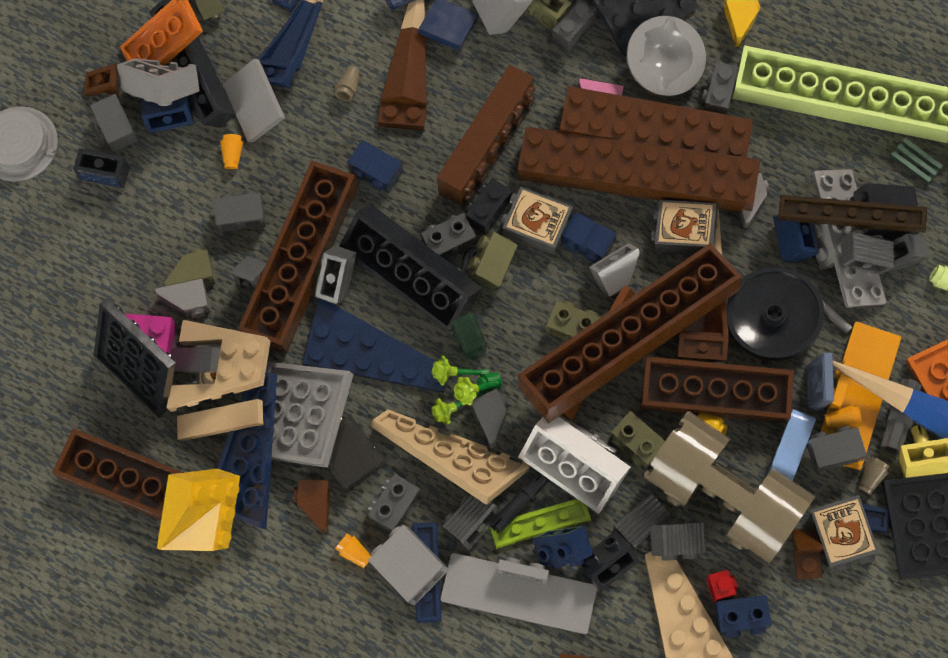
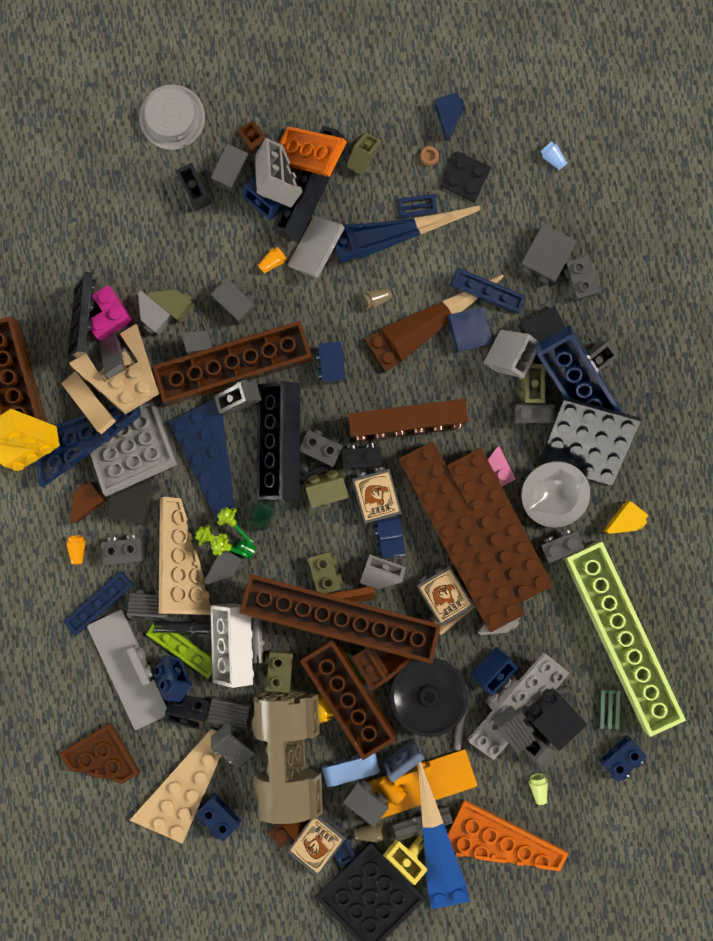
camera: 50 degrees right, 15 degrees up
light grey brick [368,525,449,606] -> none
red brick [706,570,738,603] -> none
dark brown tile [778,195,928,233] -> none

